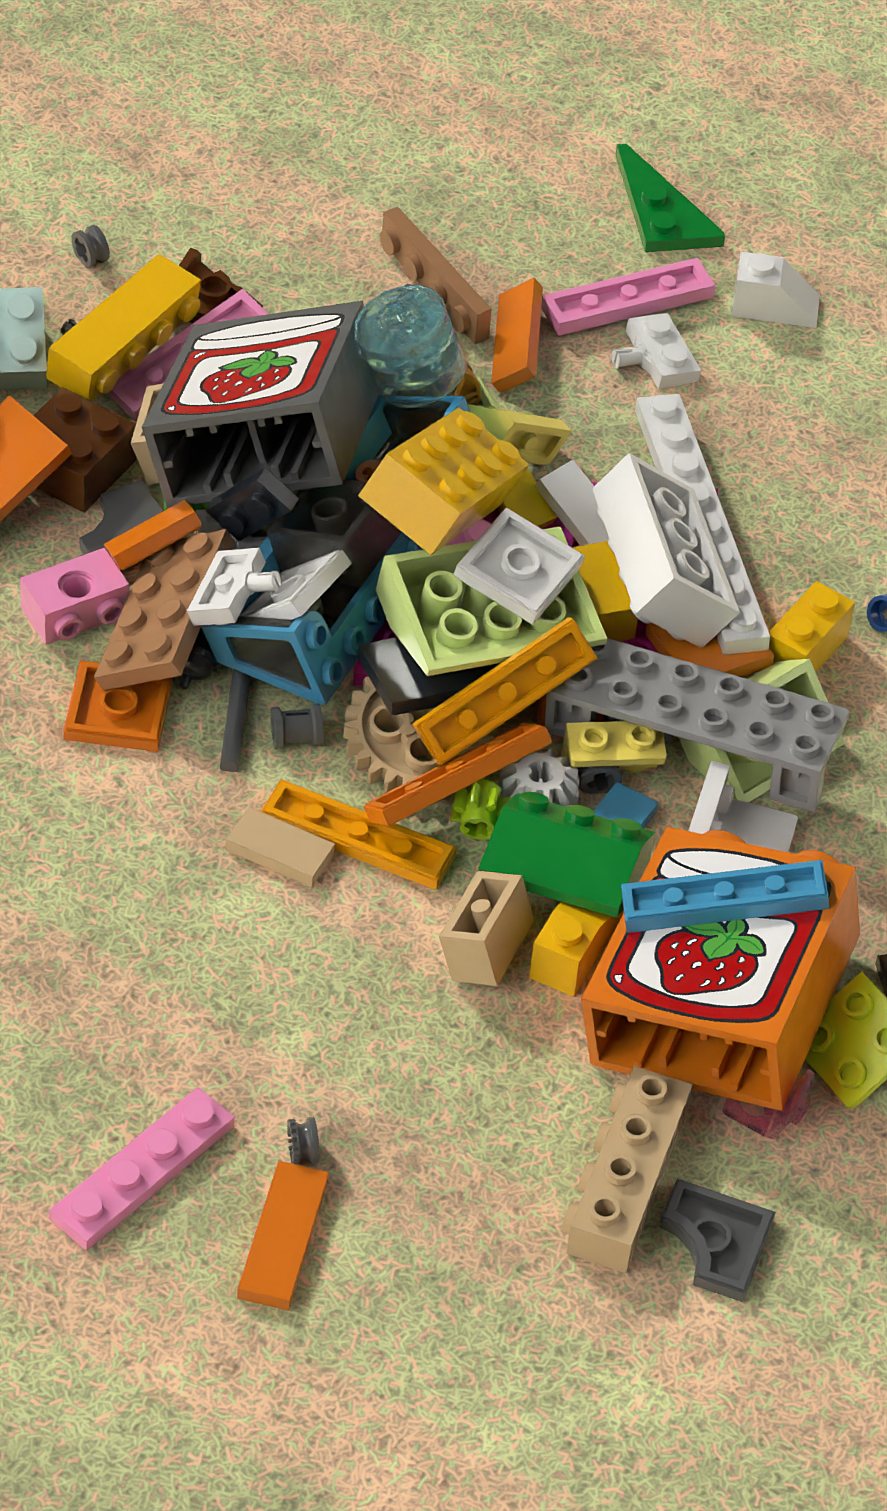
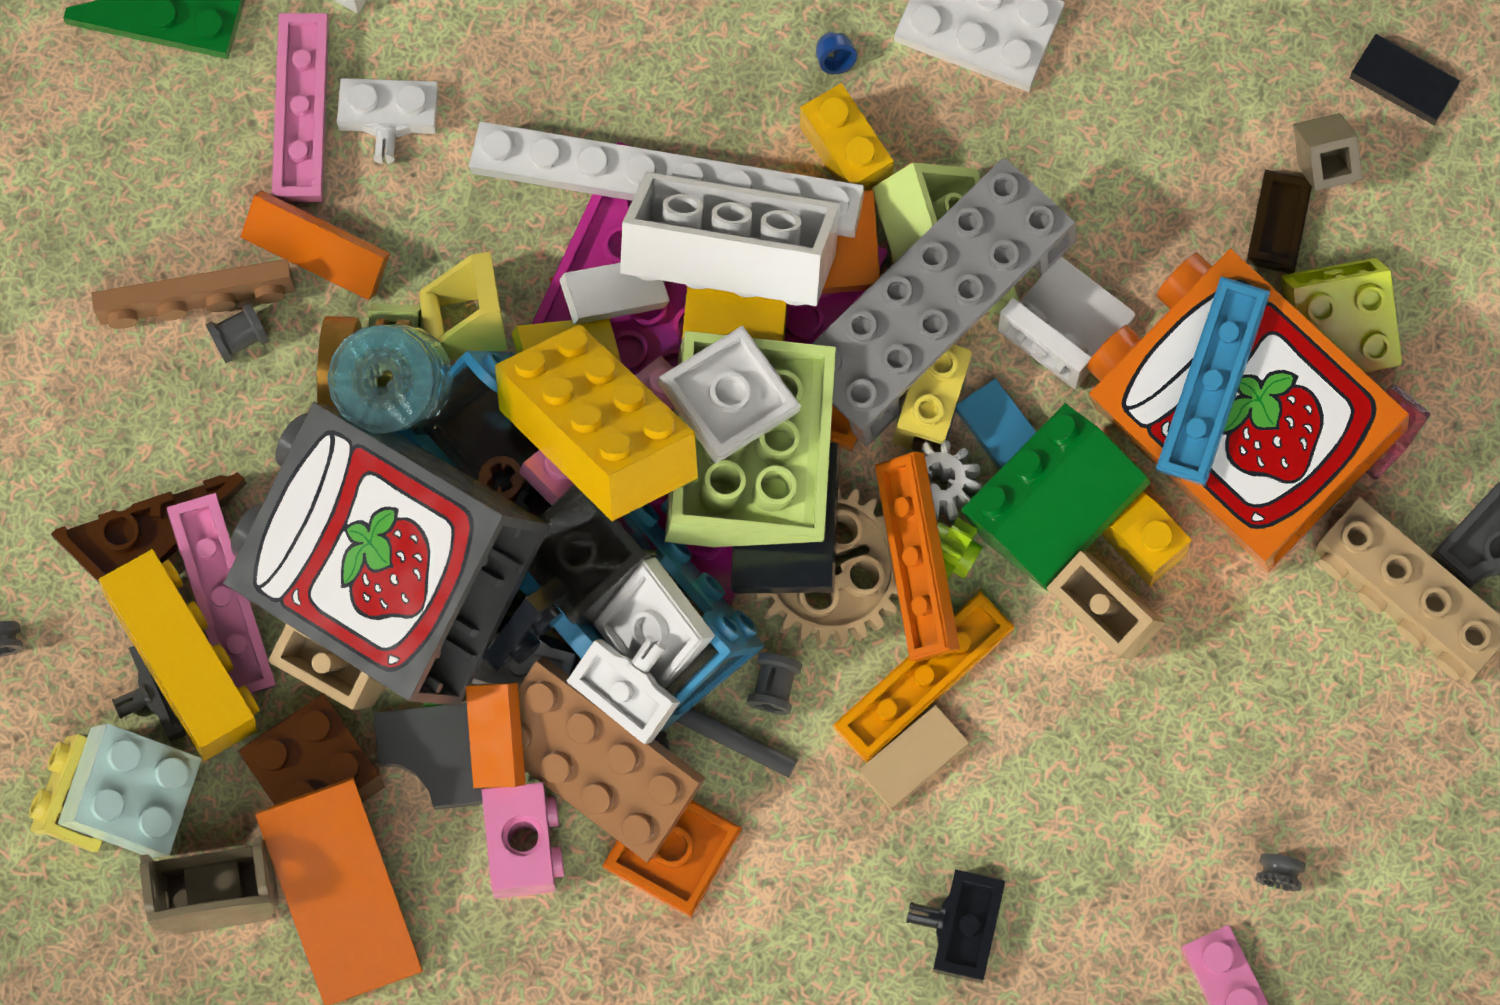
camera: 60 degrees left, 25 degrees up
orange tile [237,1160,329,1311] -> none
light orange tile [412,617,598,766] -> none
none -> black plate [906,869,1005,984]

